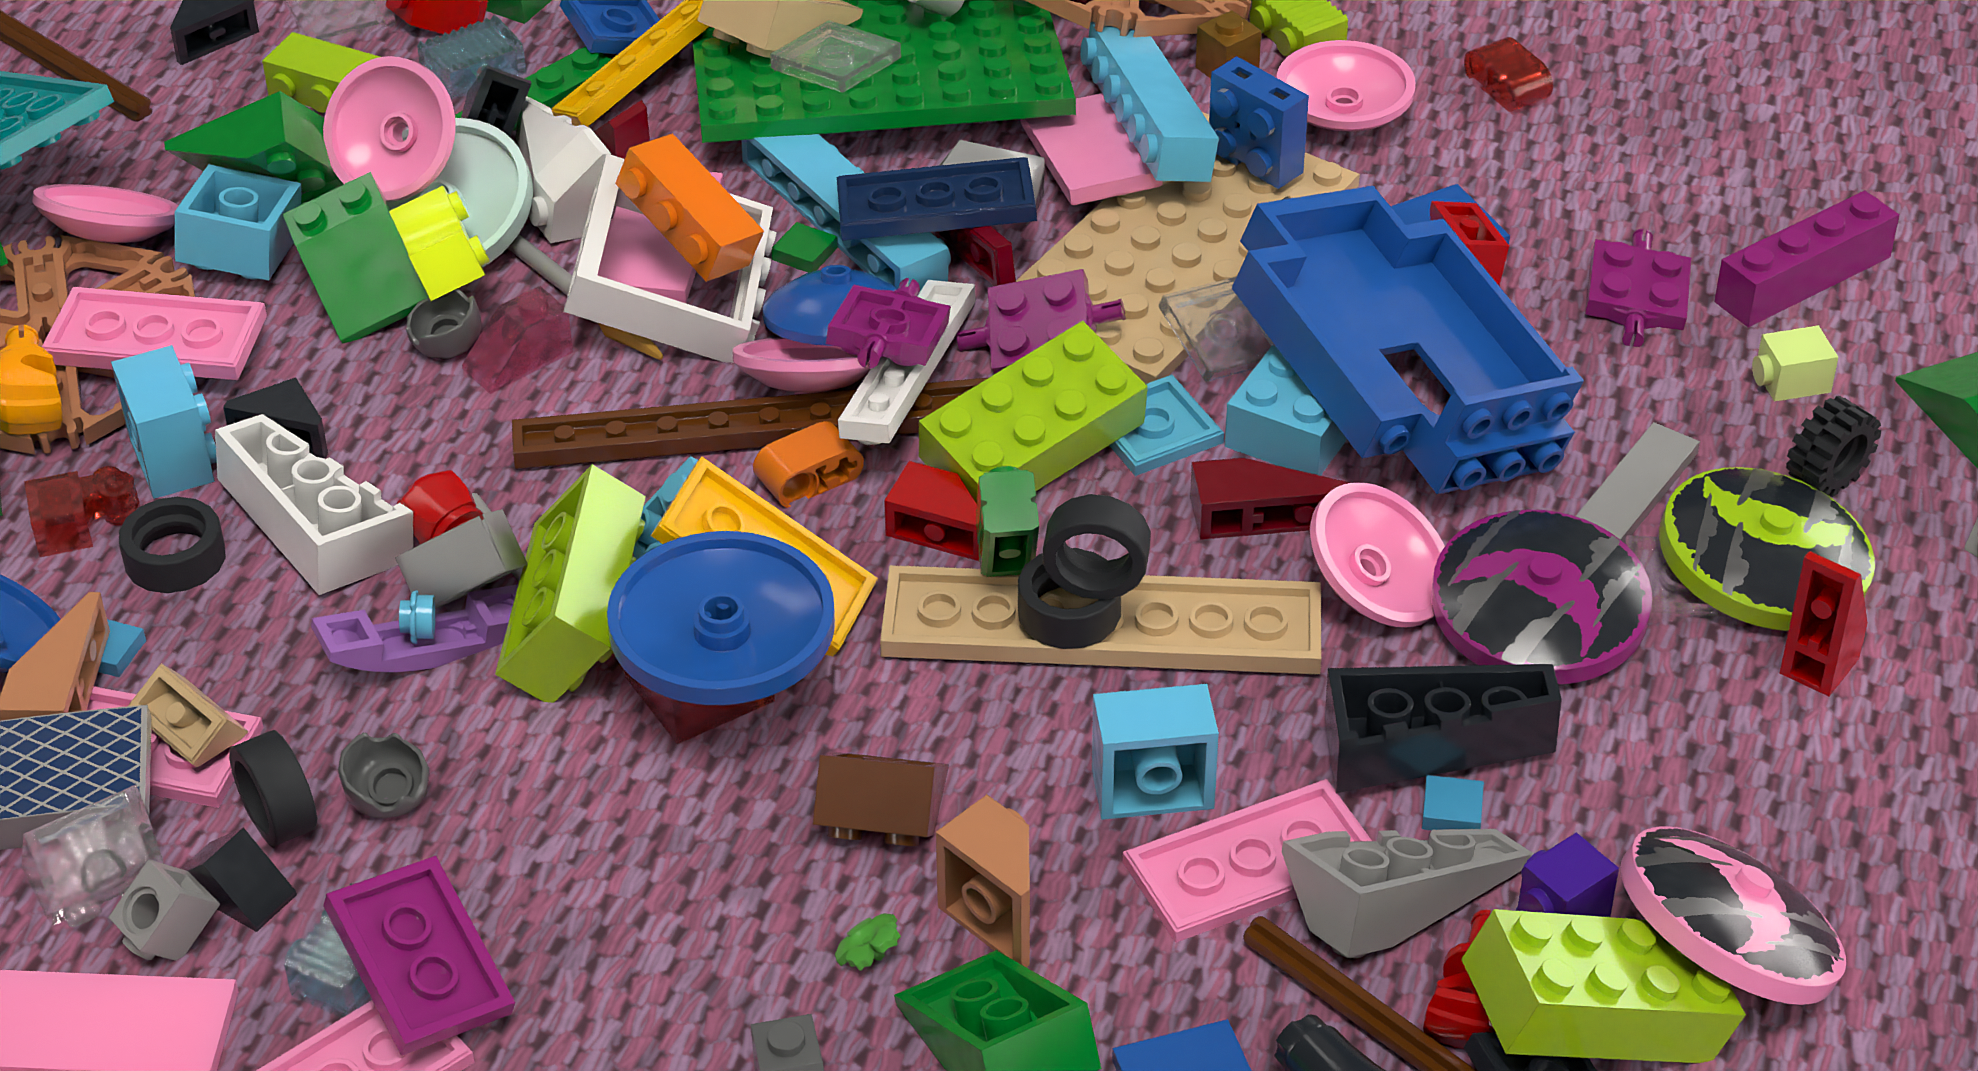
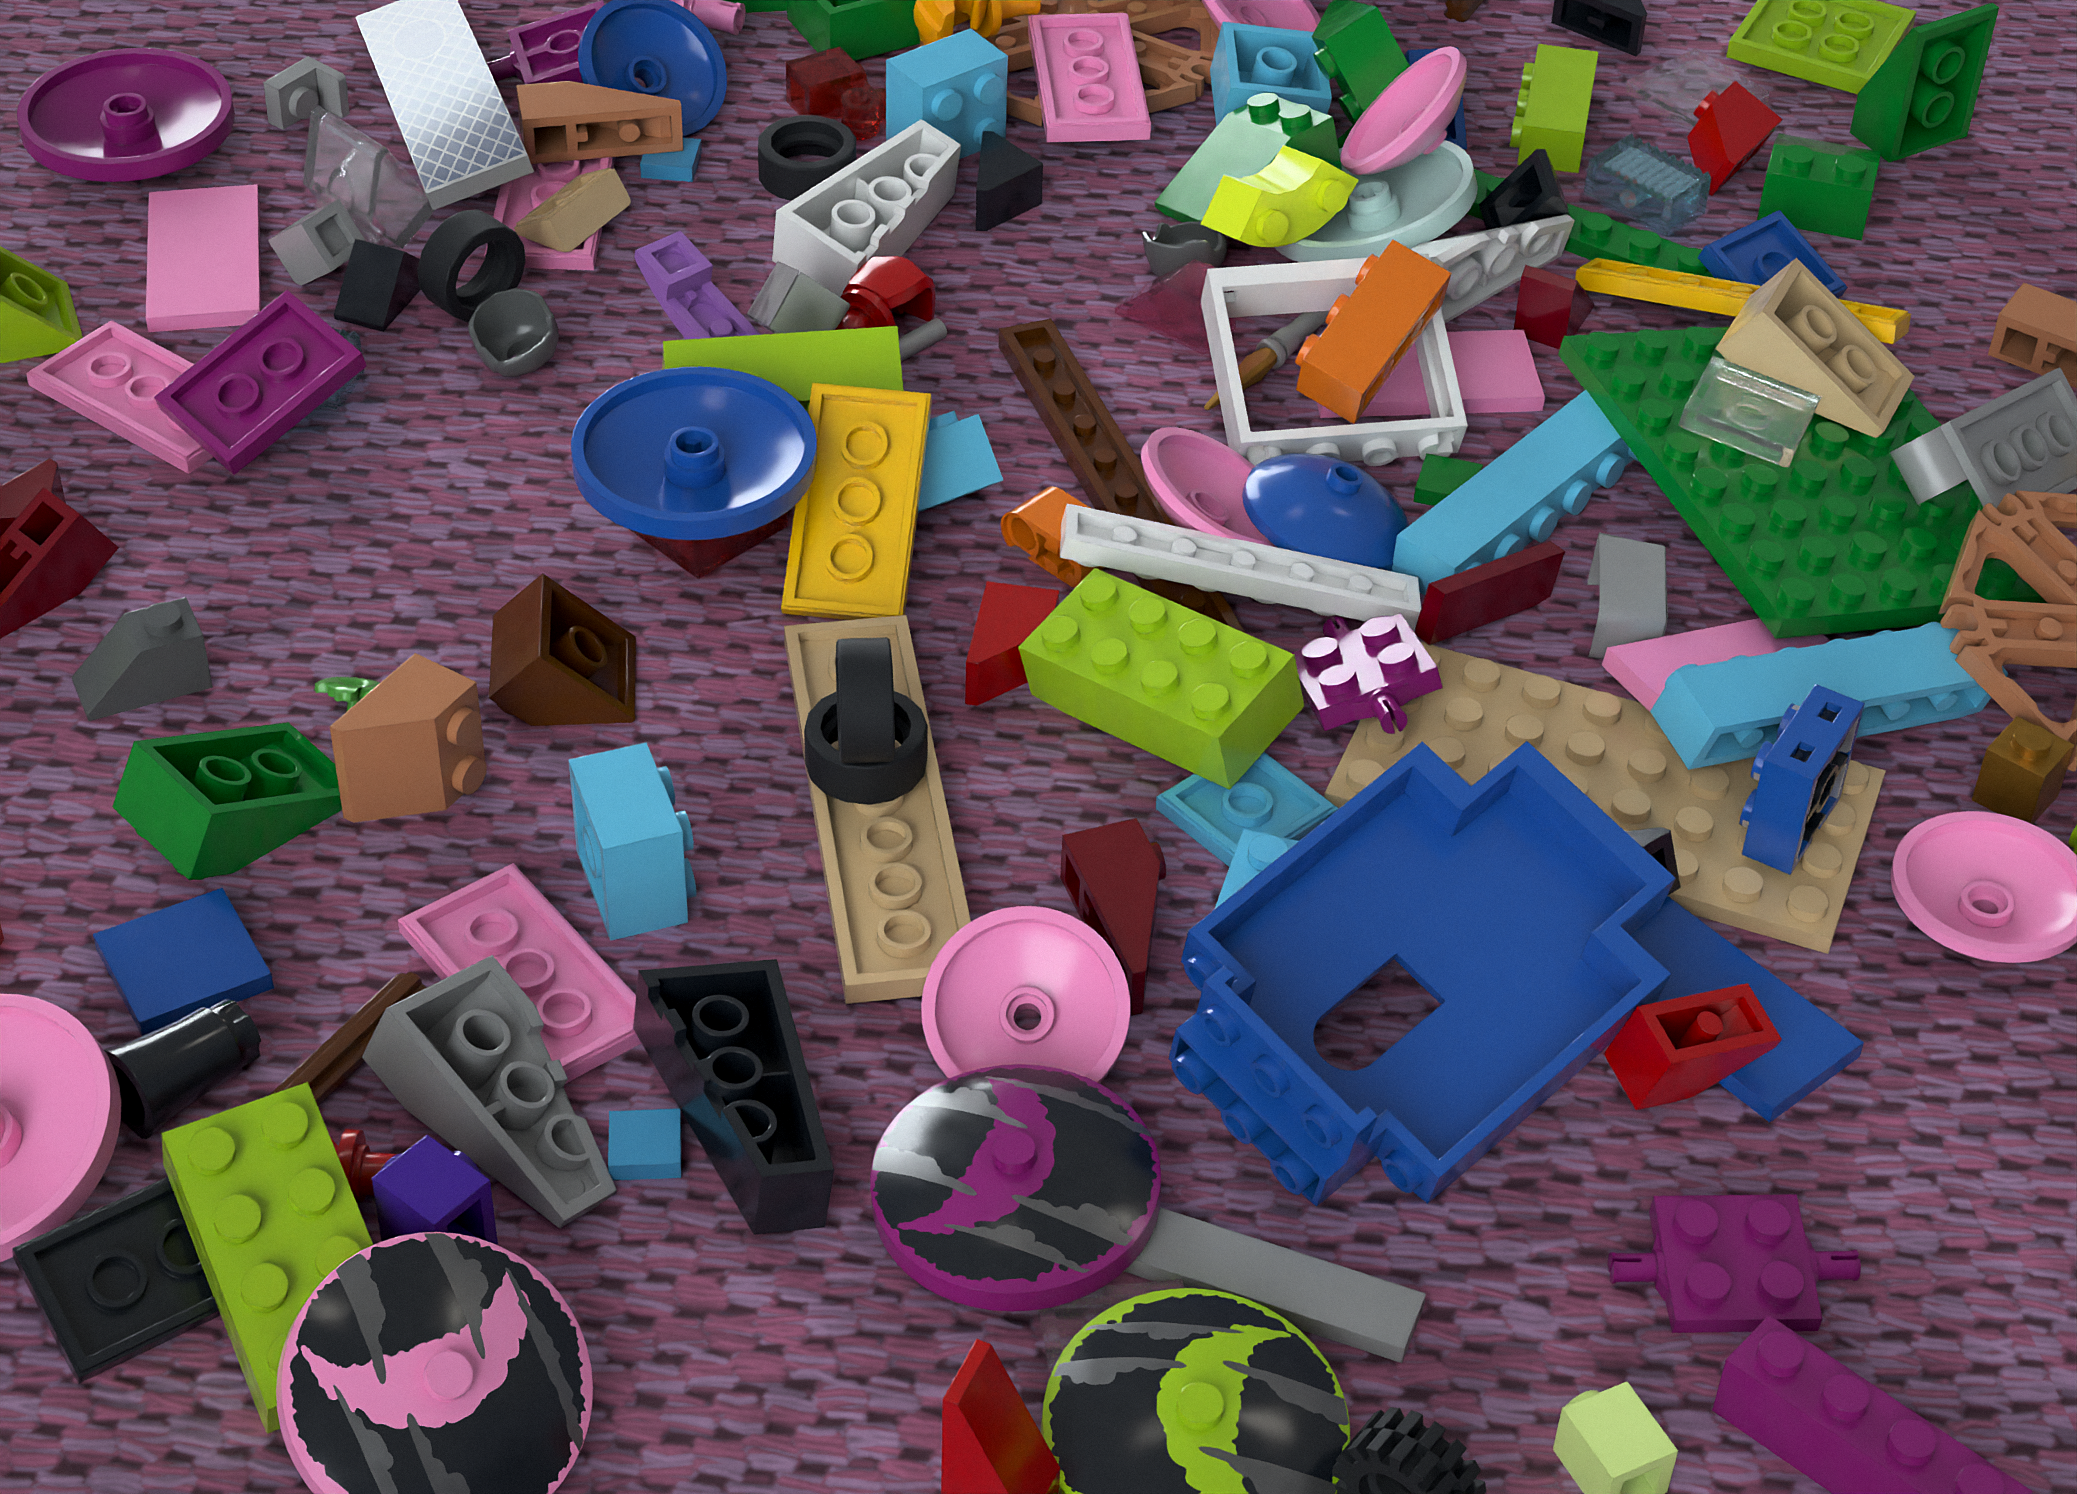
camera: 75 degrees right, 0 degrees up
medium azure plate [399,590,436,644] -> none
magenta plate [826,278,951,369] -> none
dark blue tile [836,157,1037,241] -> none
green brick [976,466,1039,577] -> none

